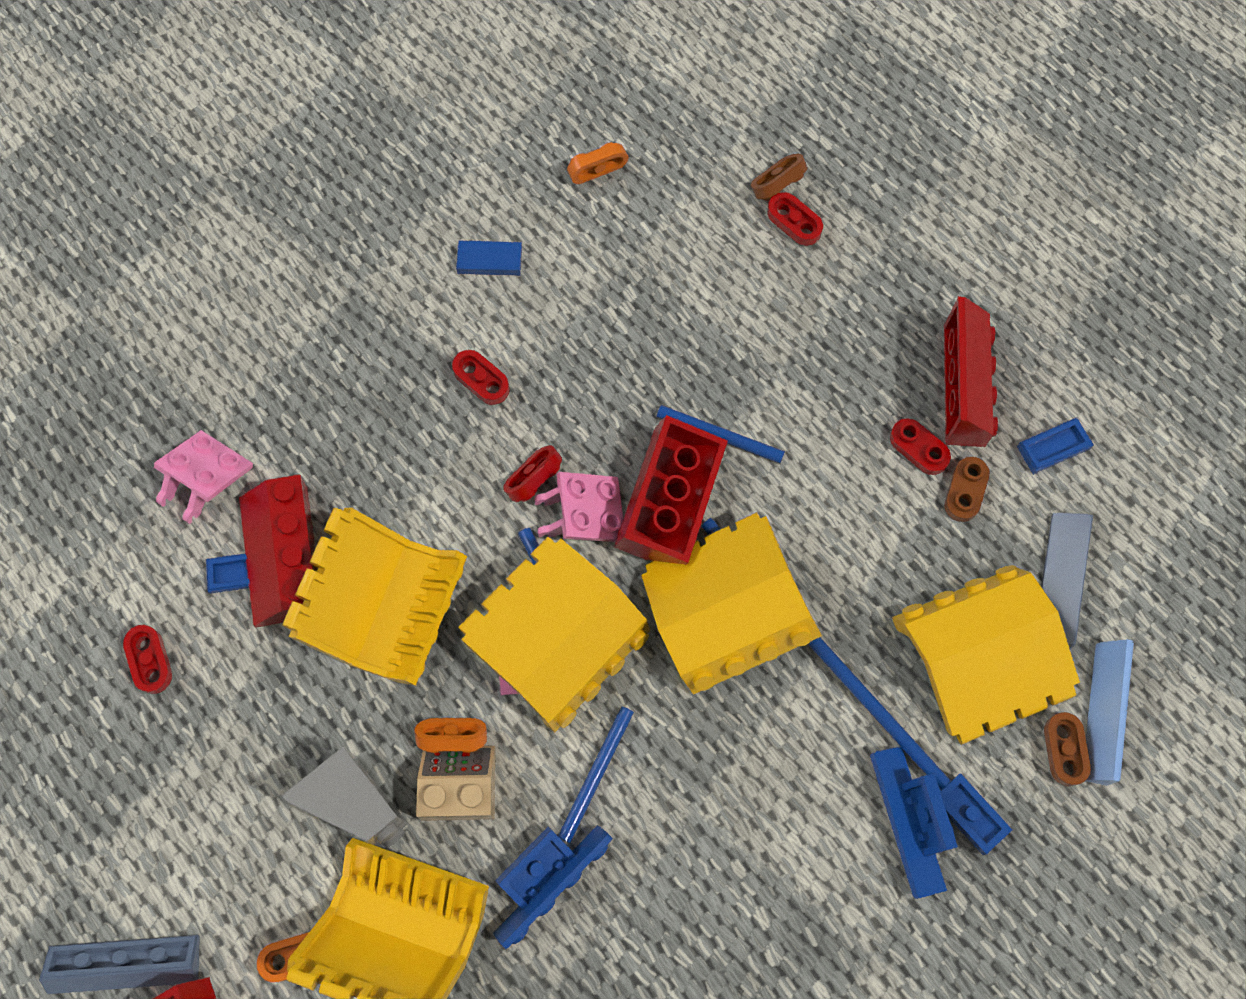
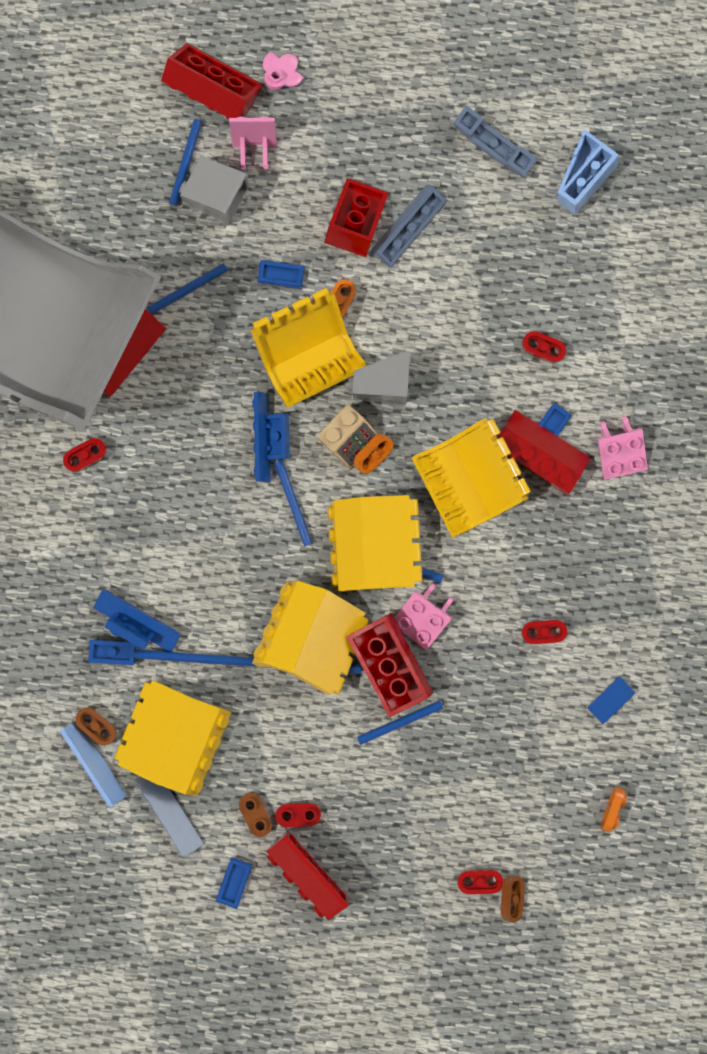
camera: 135 degrees right, 15 degrees up
red plate [503,445,562,502] -> none

